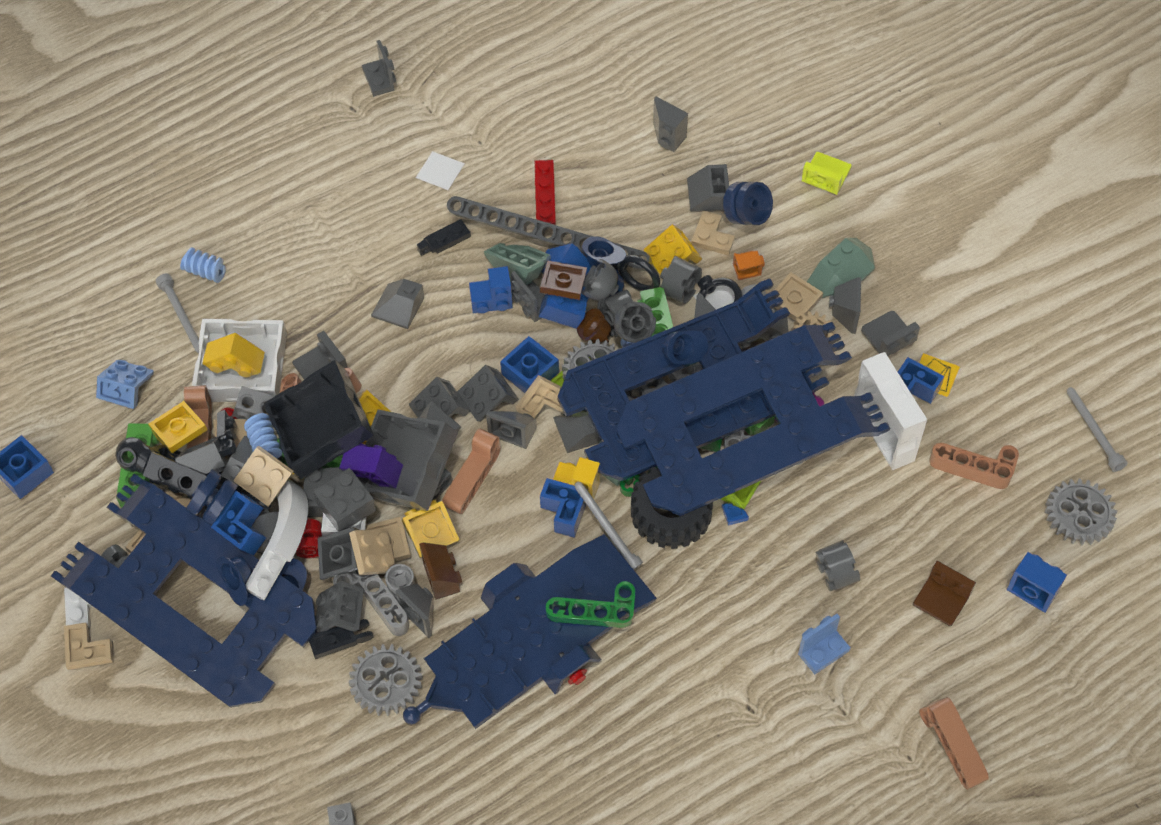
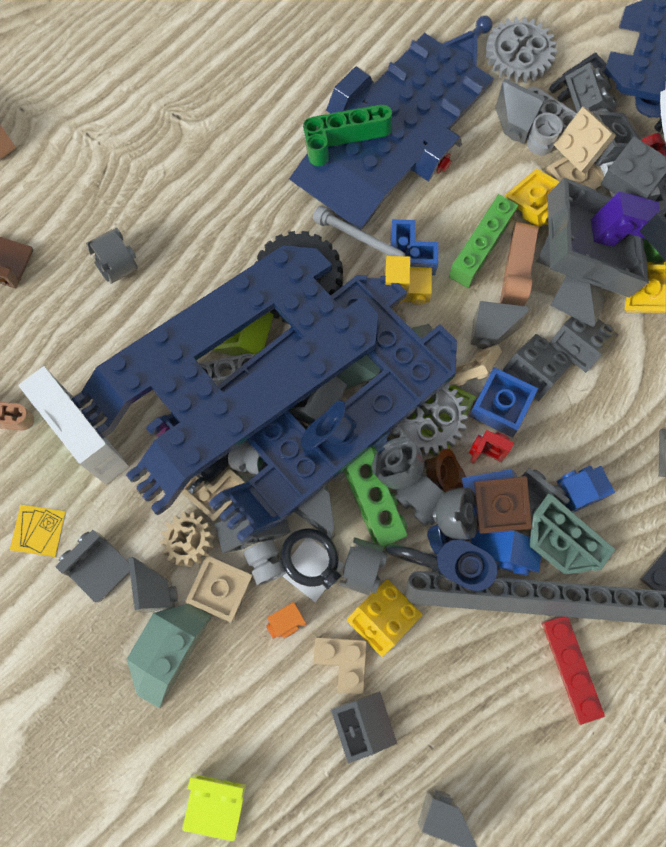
camera: 165 degrees right, 15 degrees up
reddish brown slope [419,542,462,600] -> none
dark blue wheel [723,182,773,225] -> none
medium blue bracket [798,614,851,675] -> none
blue brick [898,357,944,404] -> none
none -> bright green brick [449,194,518,289]
none -> red bracket [468,430,514,464]

